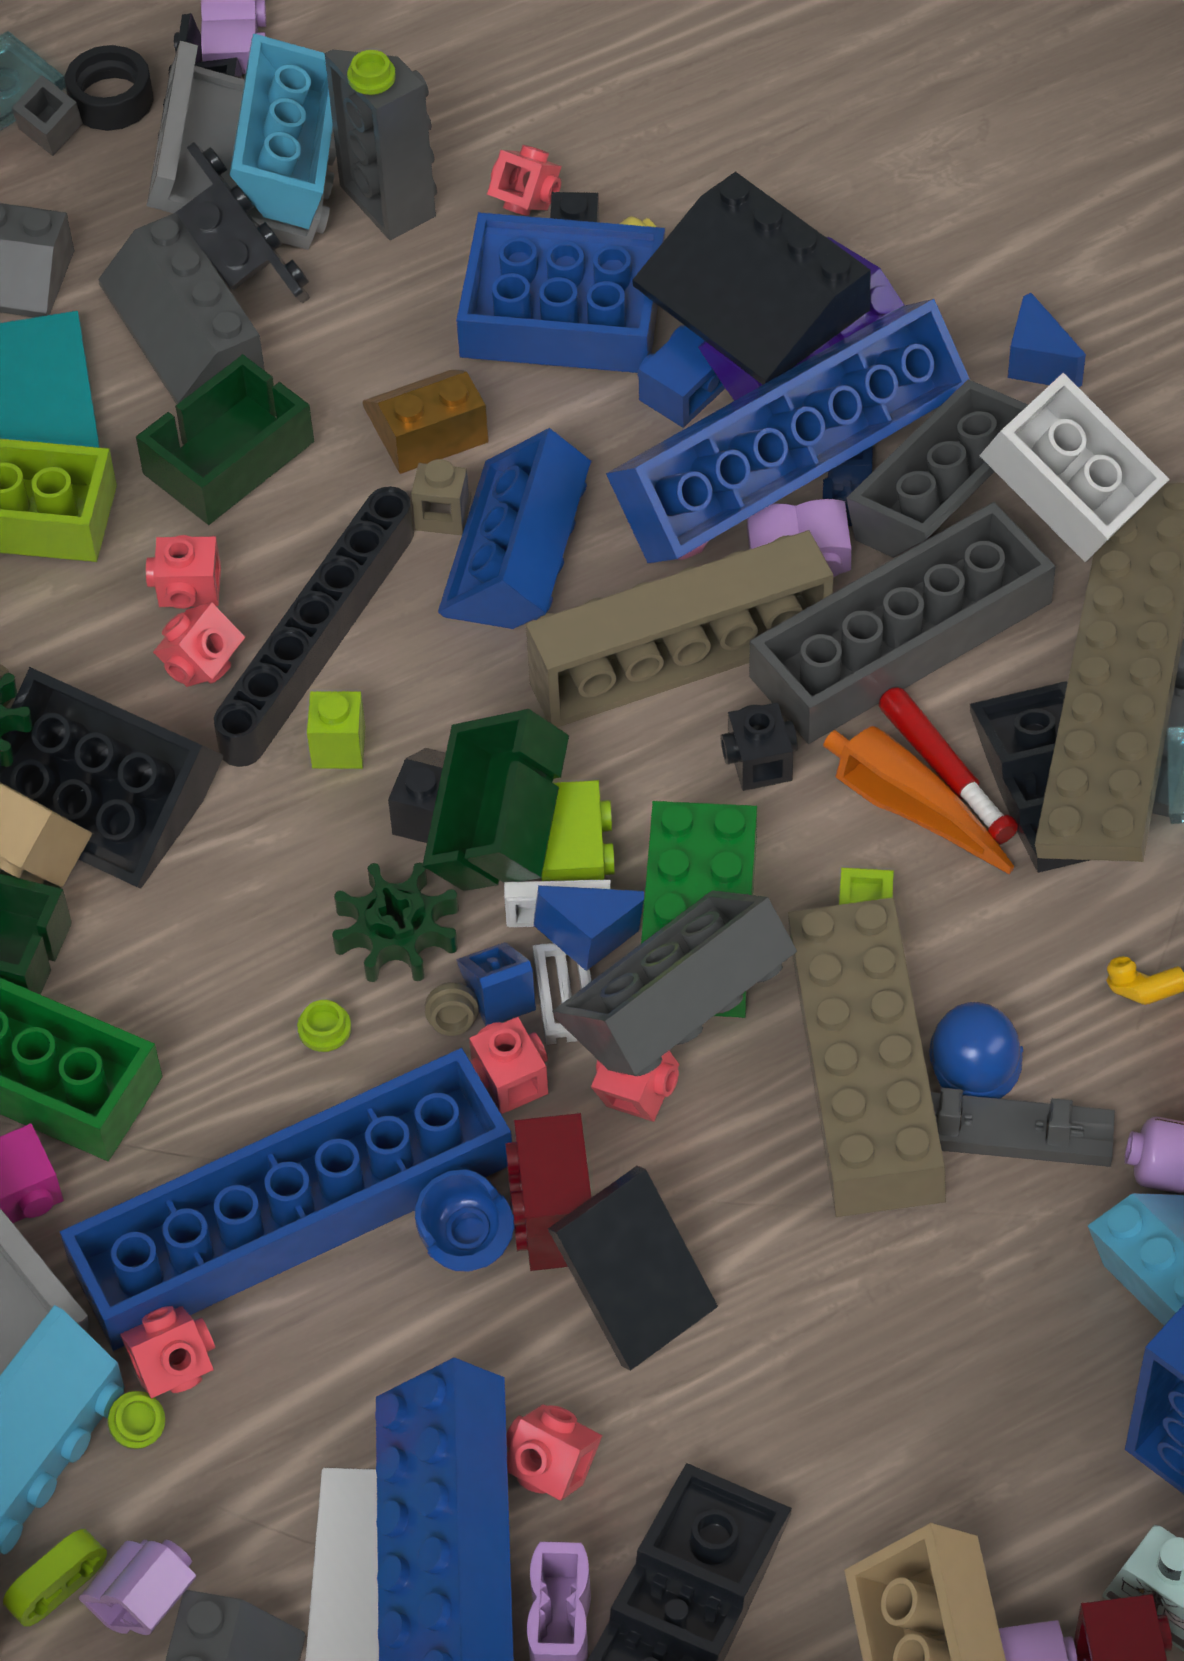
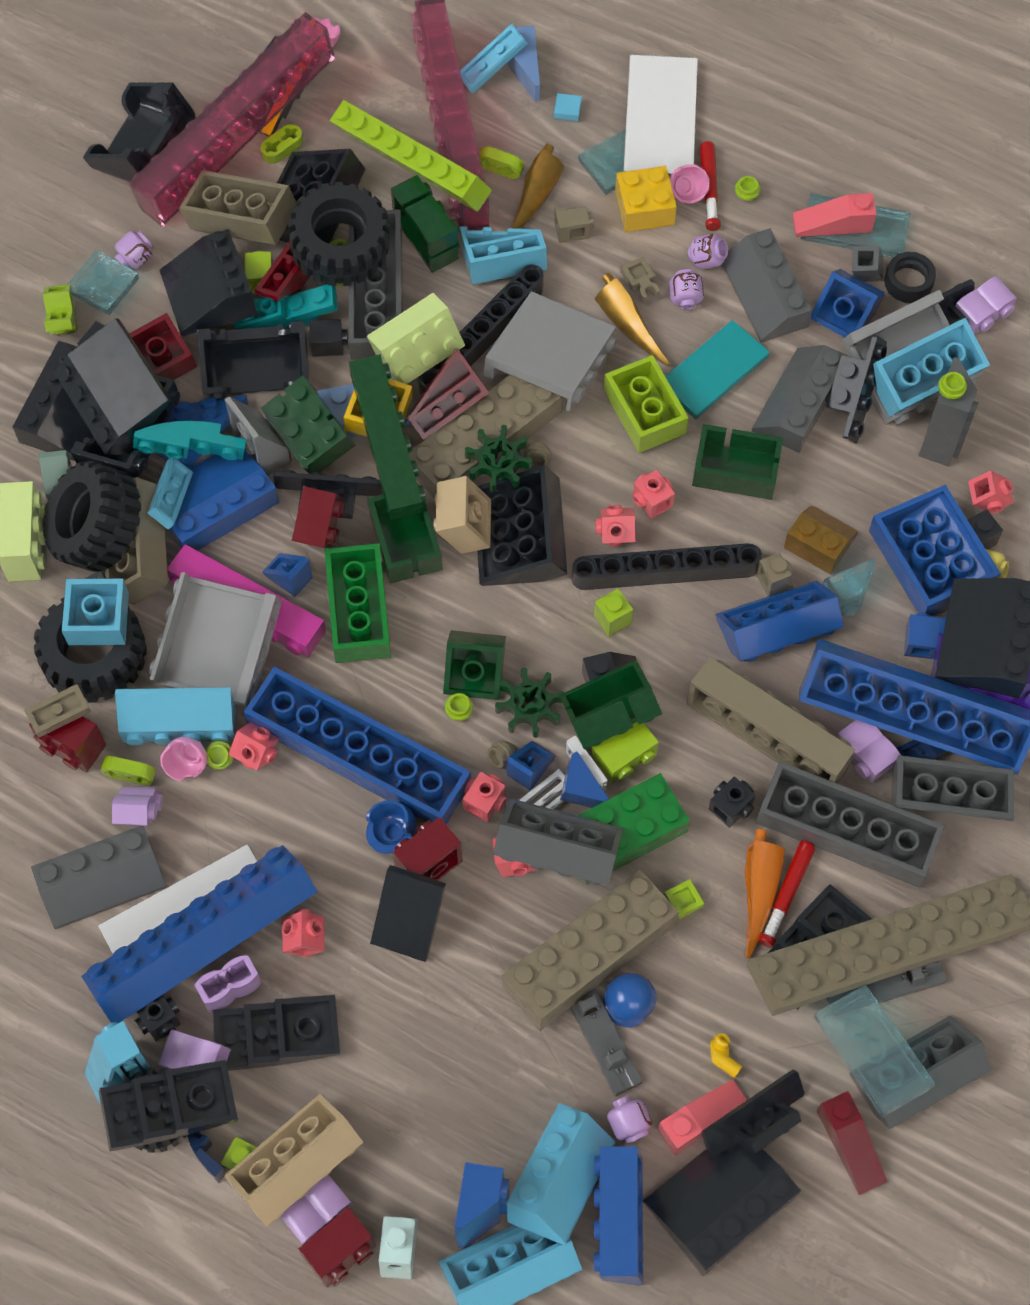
camera: 55 degrees right, 10 degrees up
white brick [979,373,1170,562] -> none
none -> bright pink hair [160,736,208,781]
none -> dark green slope [443,630,506,700]
none -> blue slope [810,269,885,337]
none -> clear light blue slope [823,559,876,617]

